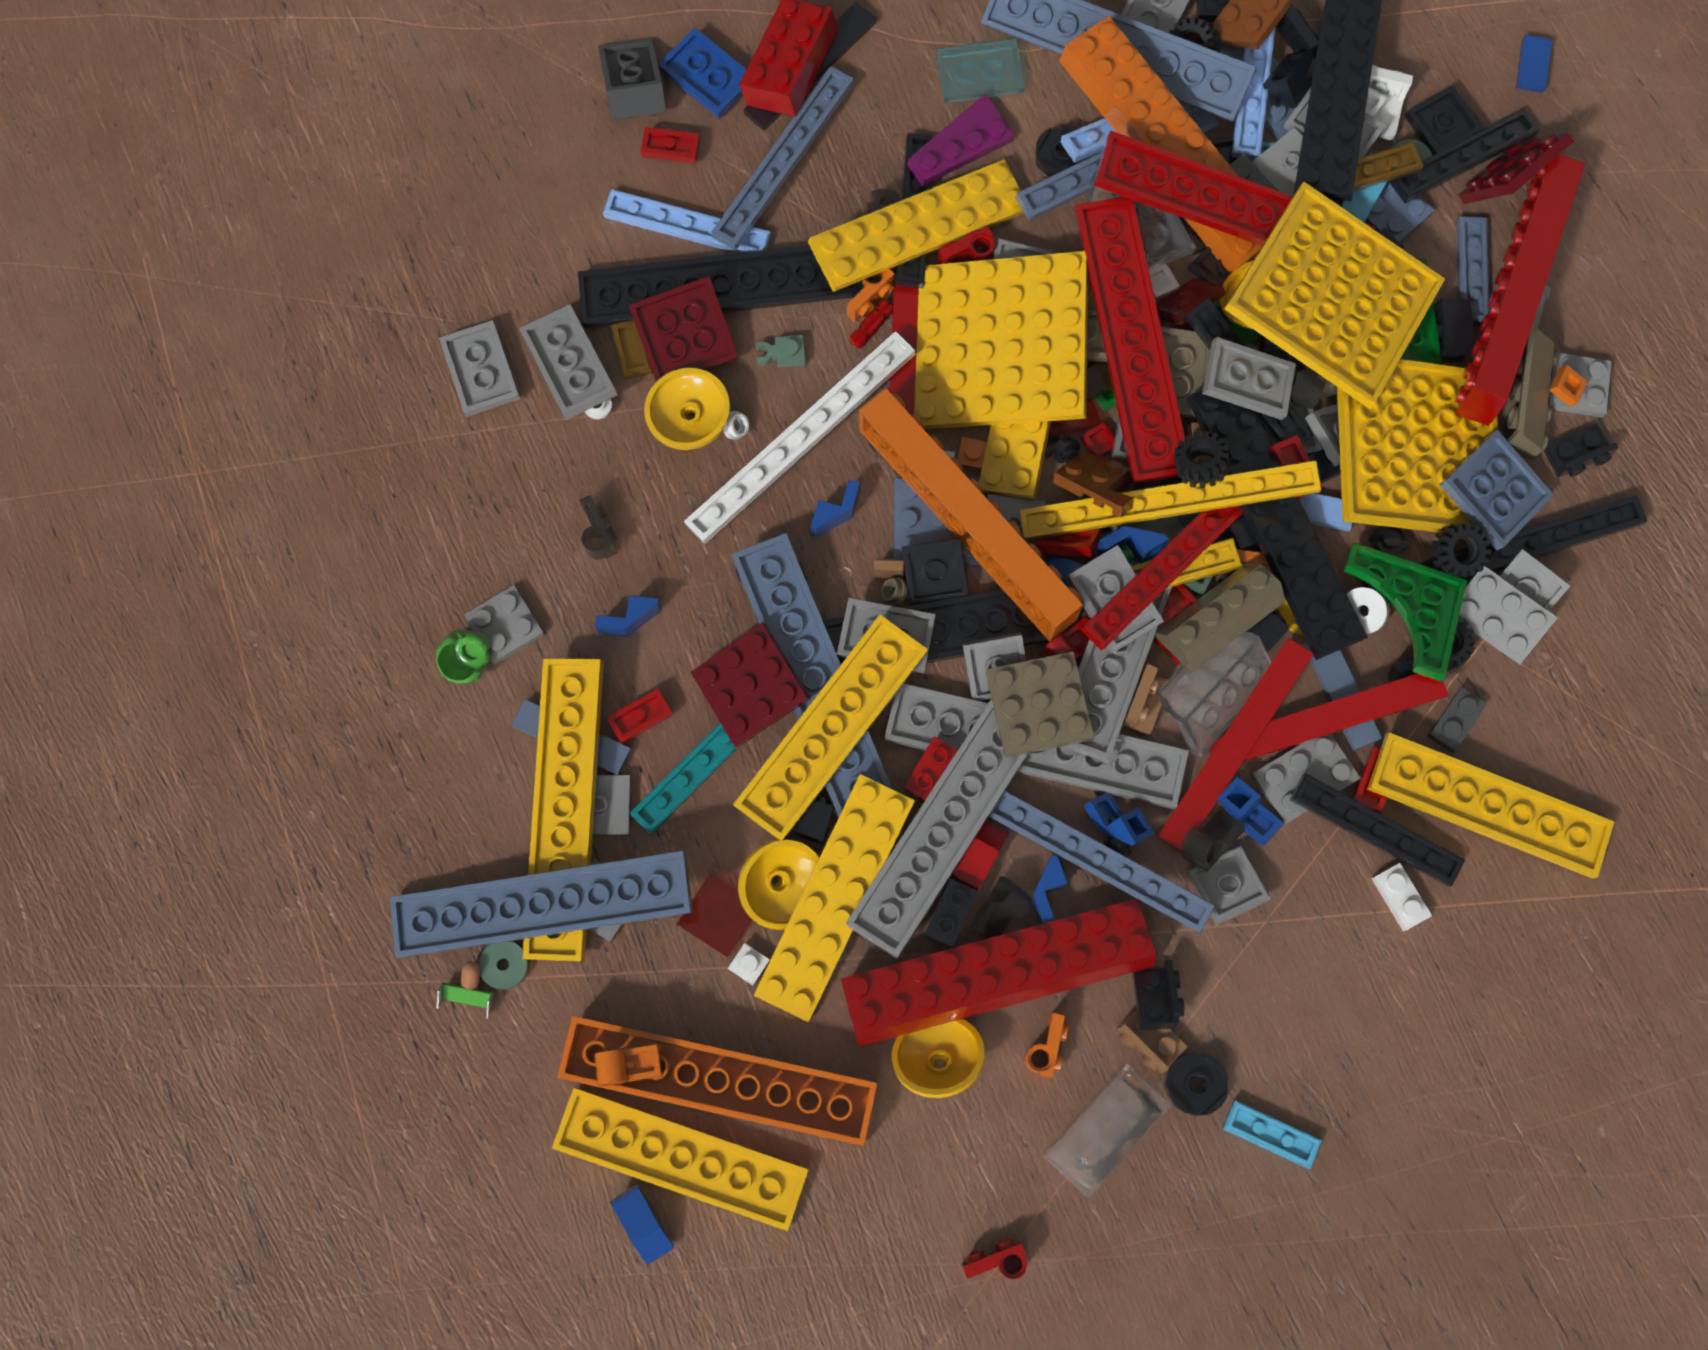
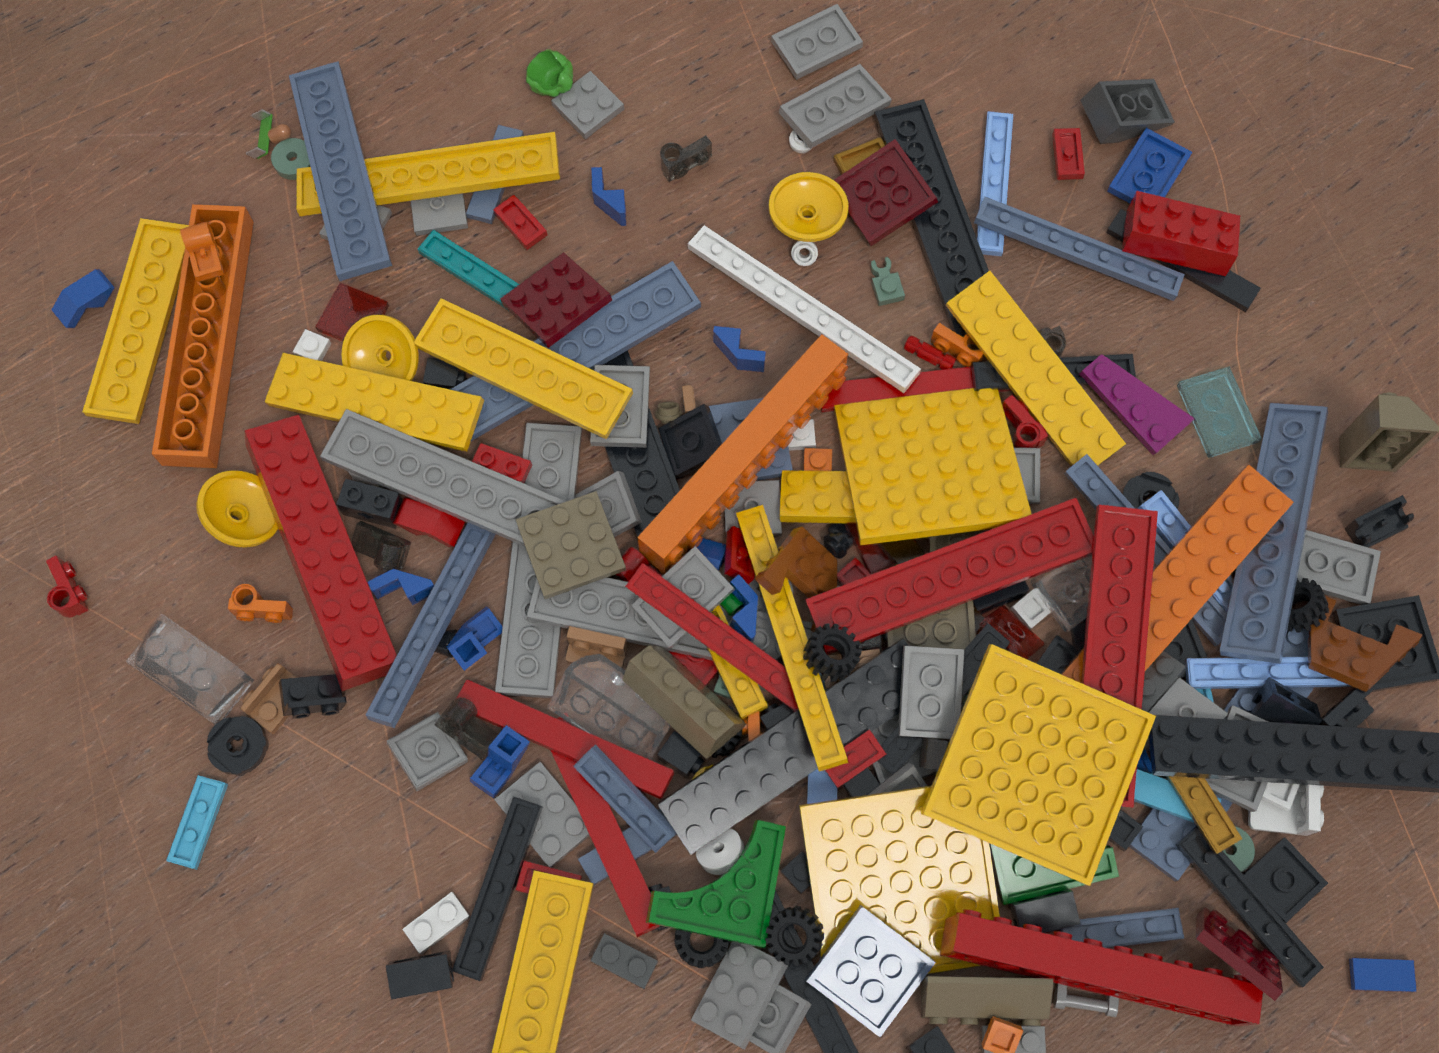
camera: 80 degrees right, 5 degrees down
none -> black hinge [386,950,454,1000]
none -> sand blue tile [573,744,676,853]

